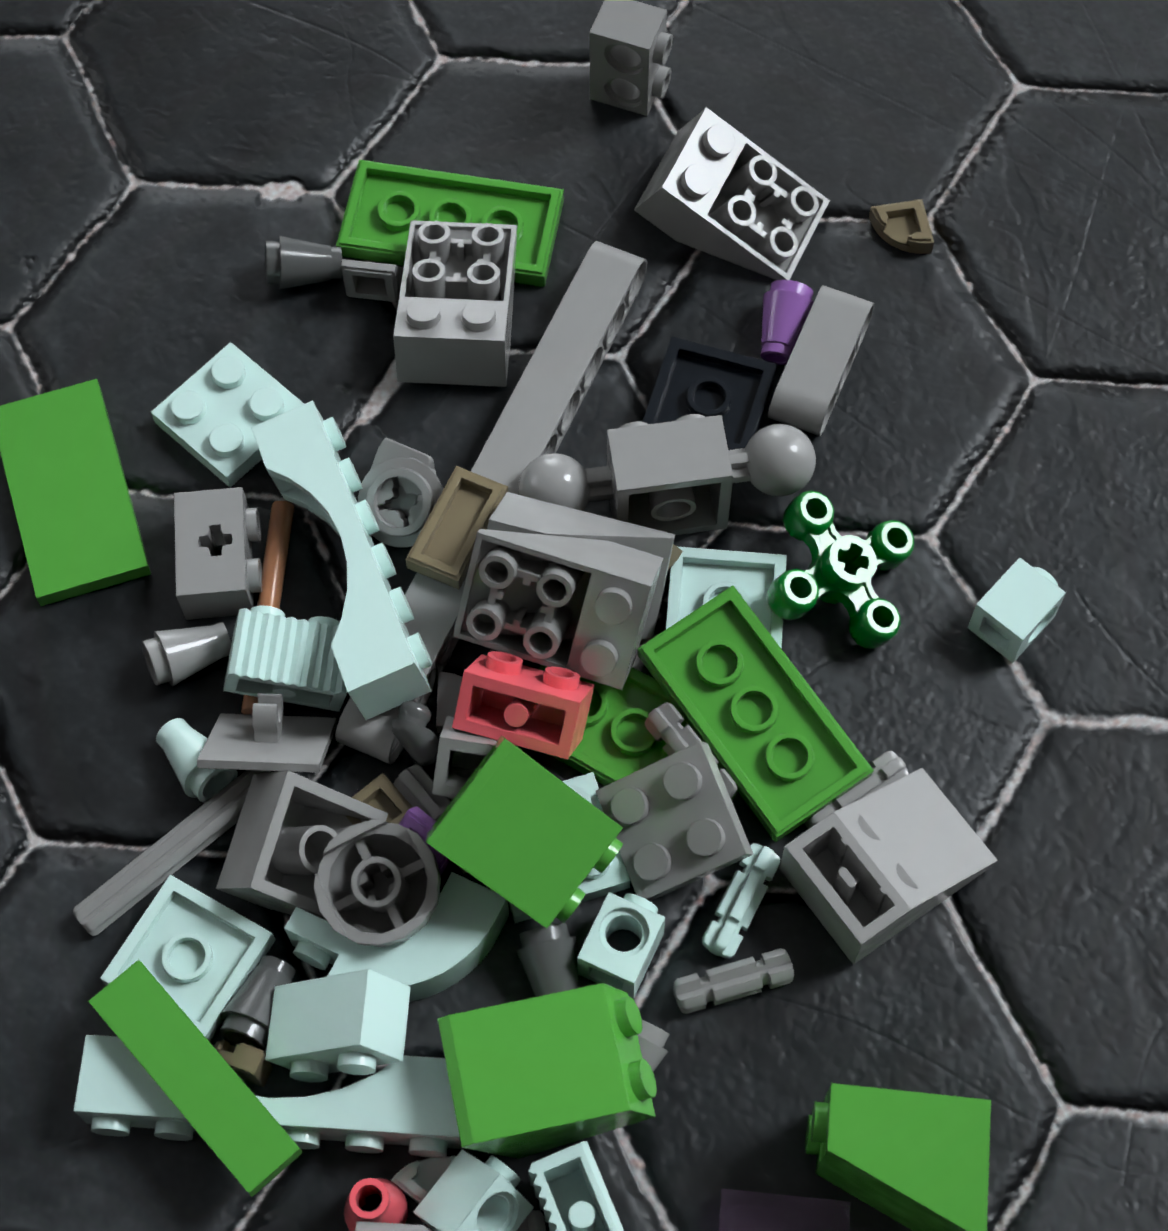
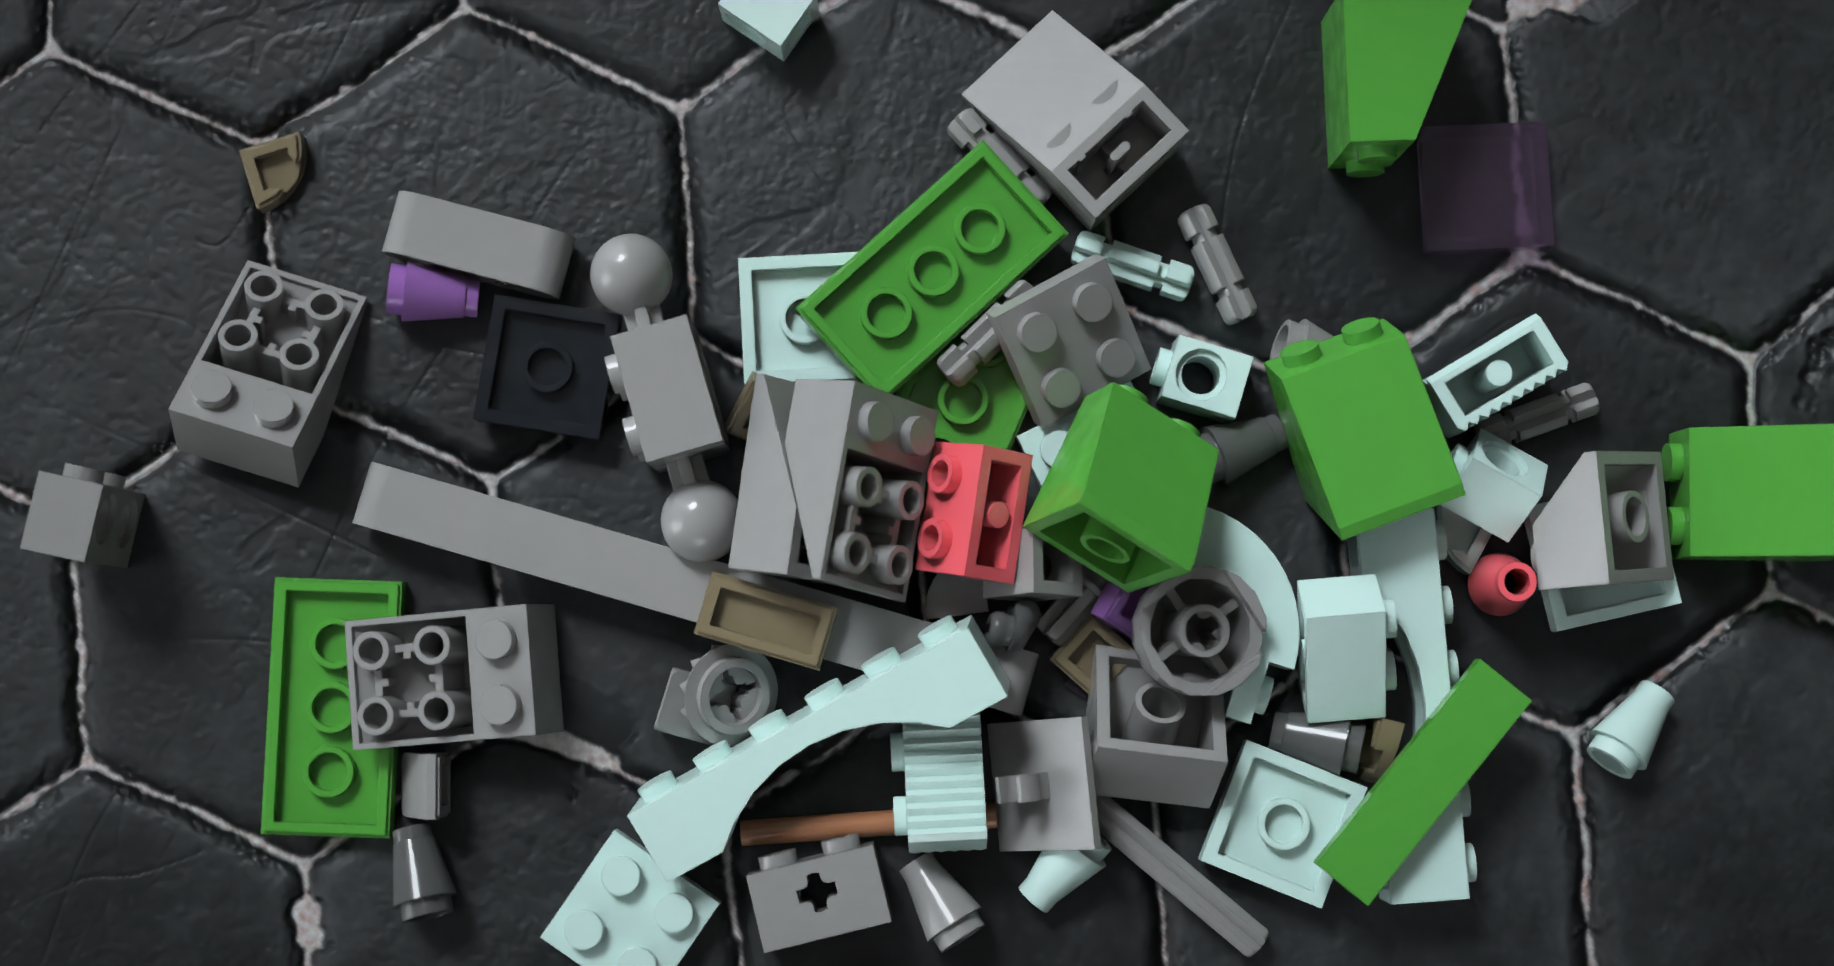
camera: 100 degrees left, 20 degrees up
green gear [767,490,915,649] -> none

